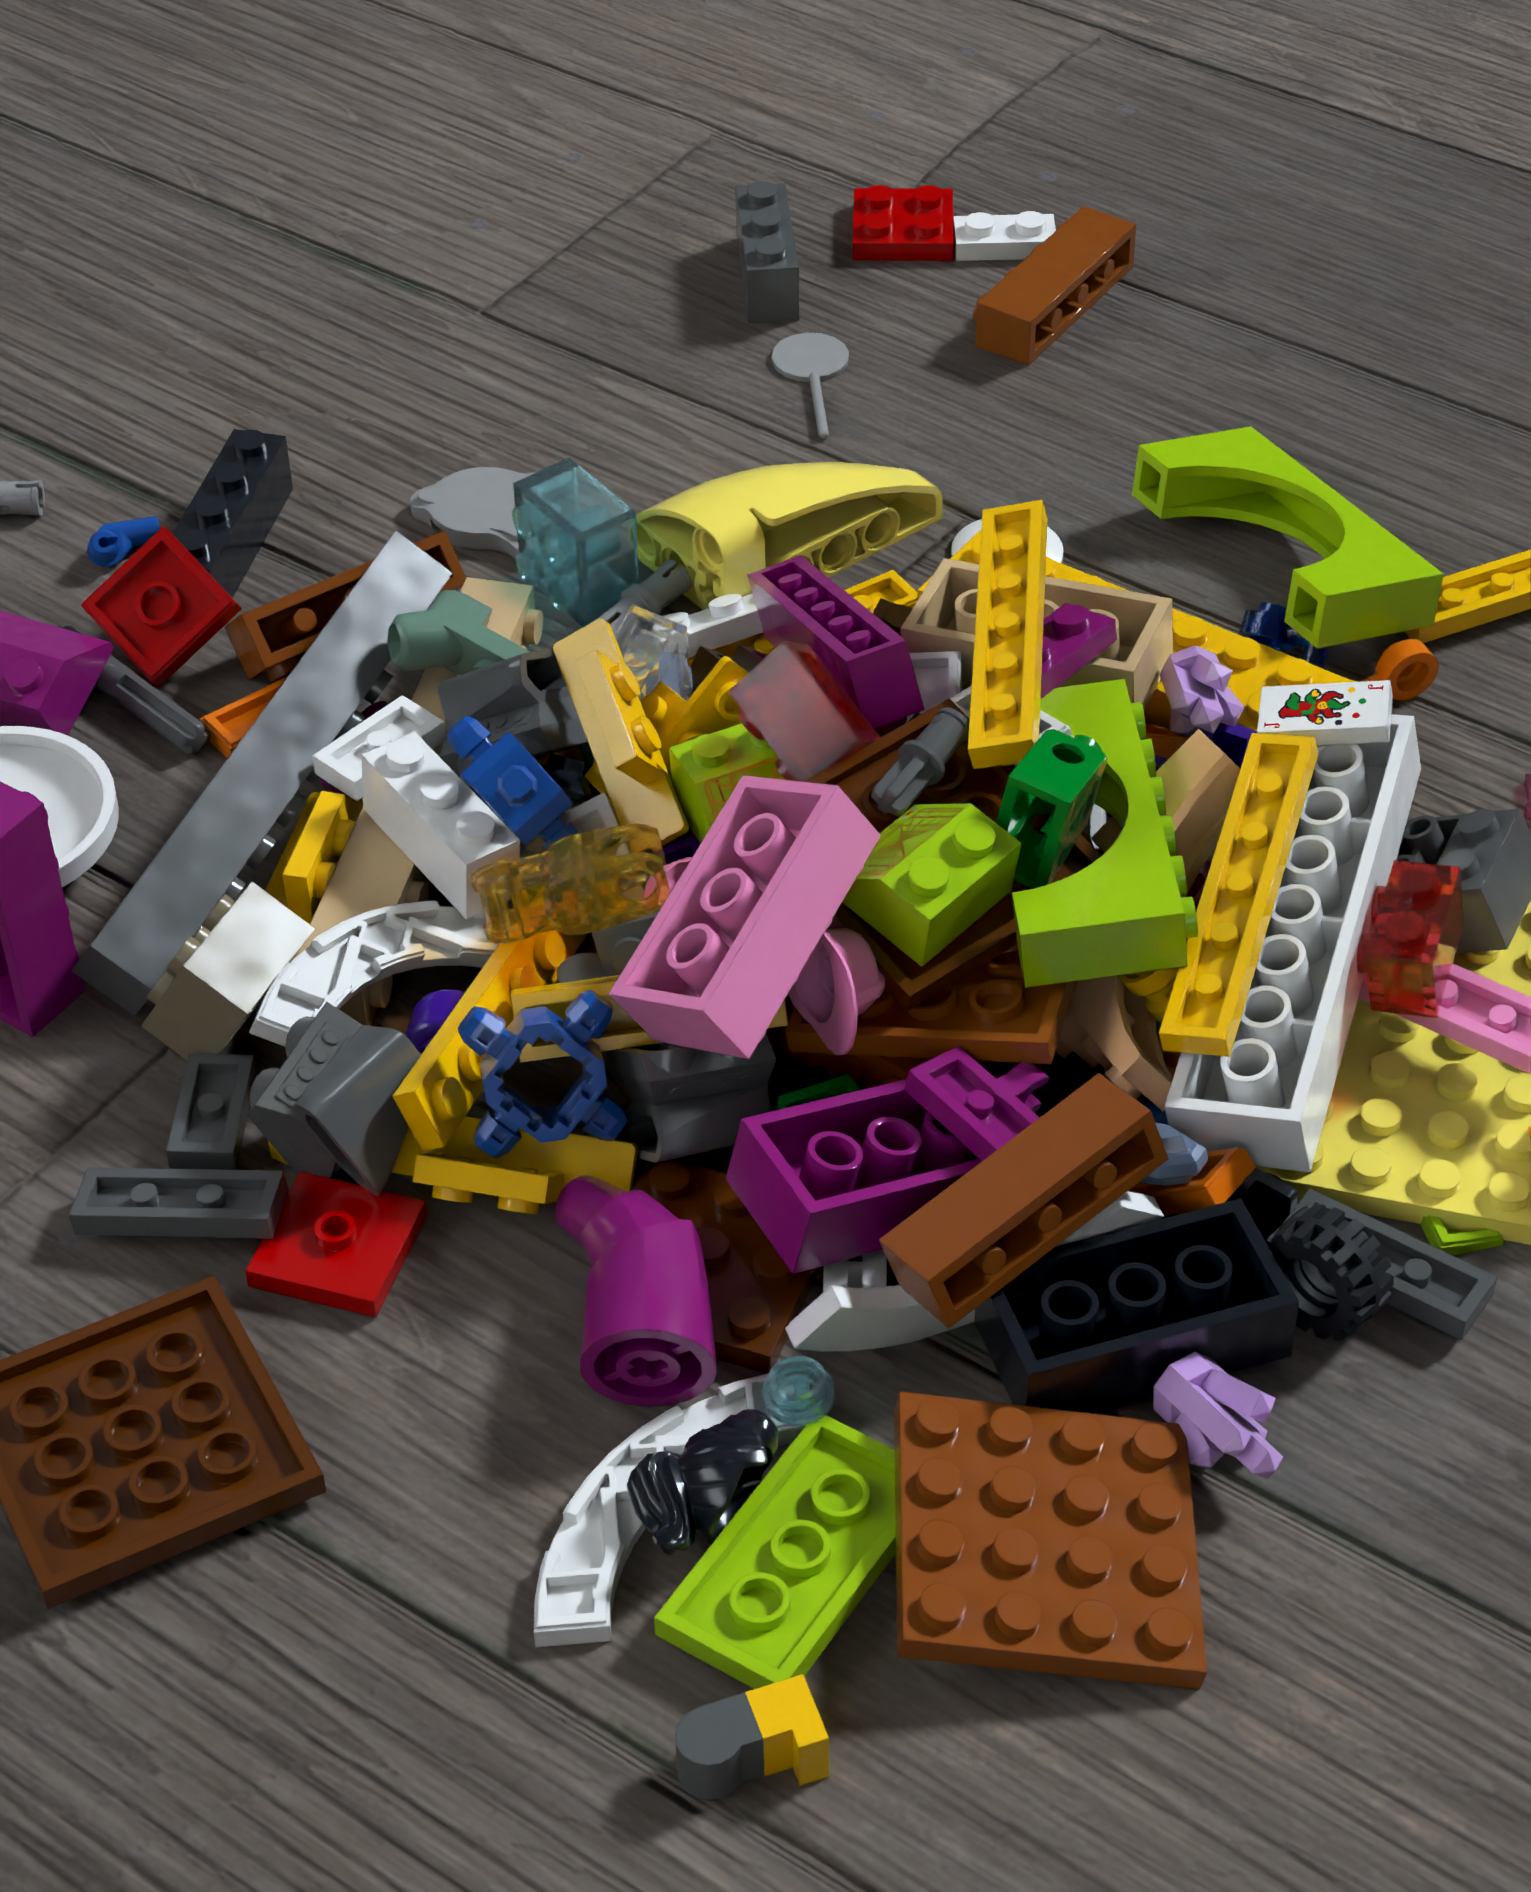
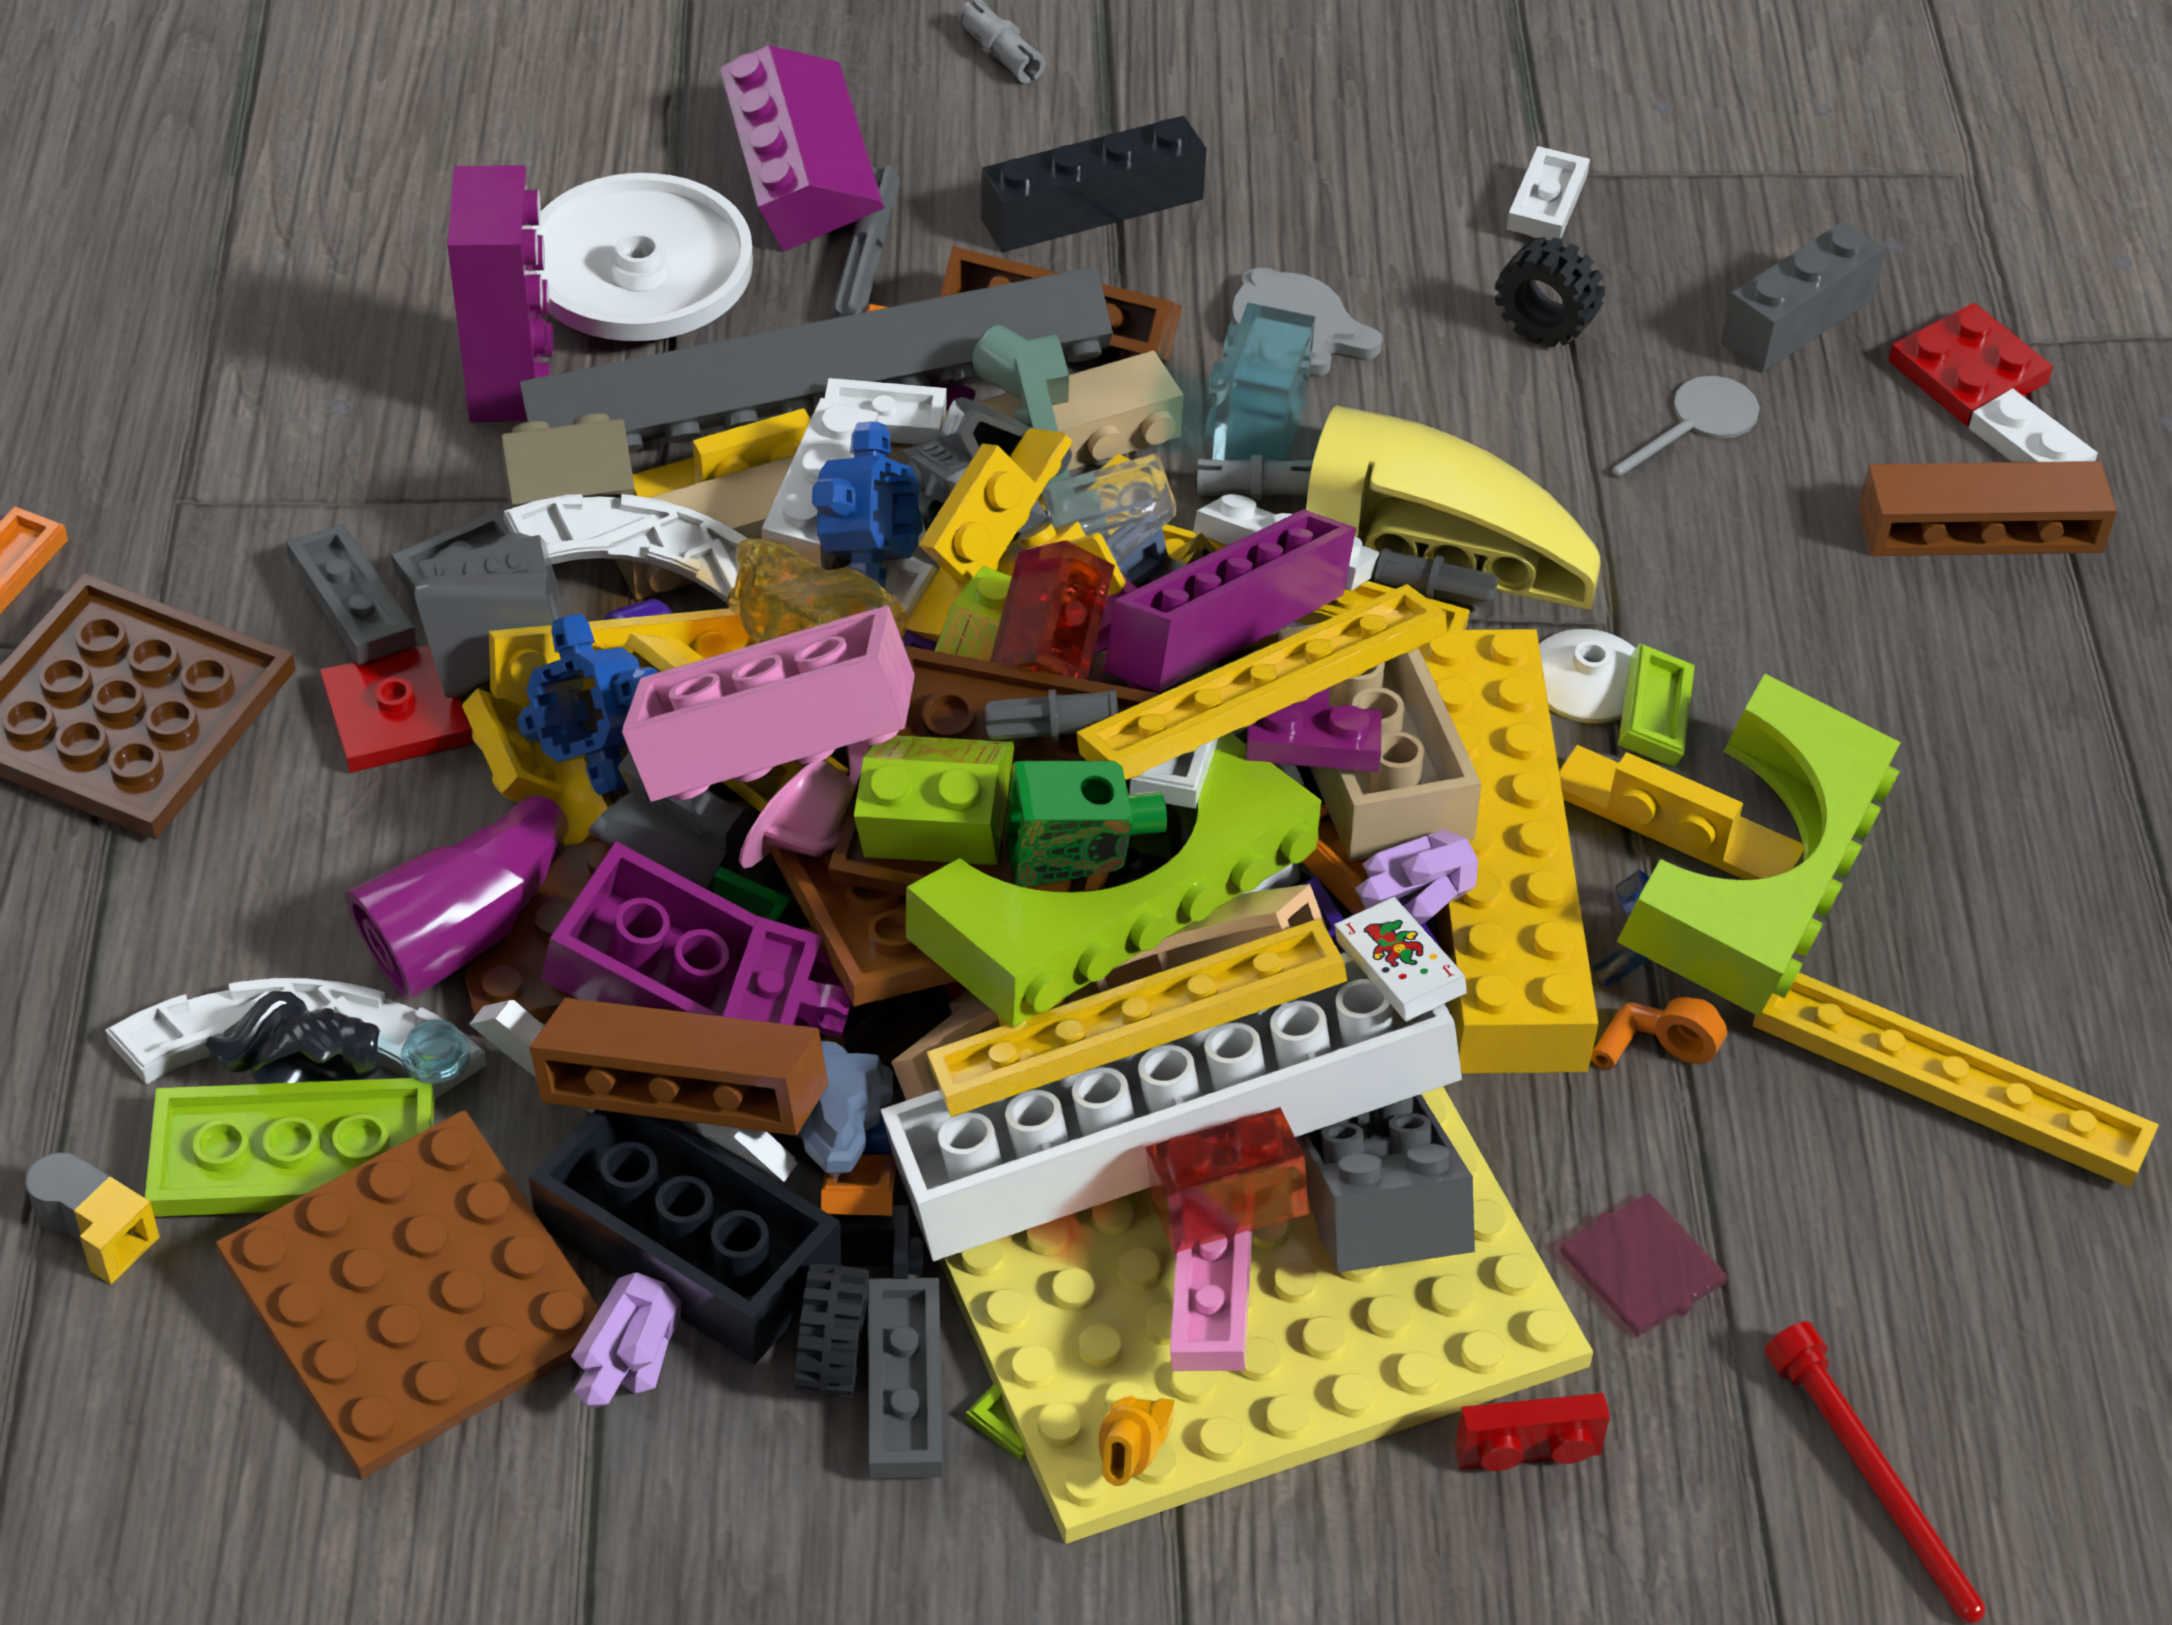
camera: 50 degrees right, 5 degrees up
red plate [81,526,242,688] -> none
blue arm [87,516,160,567] -> none
none -> dark grey axle [1375,548,1498,609]
none -> black tyre [1494,237,1605,347]
none -> white plate [1506,146,1590,240]
none -> yellow bracket [1559,745,1804,880]
none -> lime tile [1618,643,1695,767]

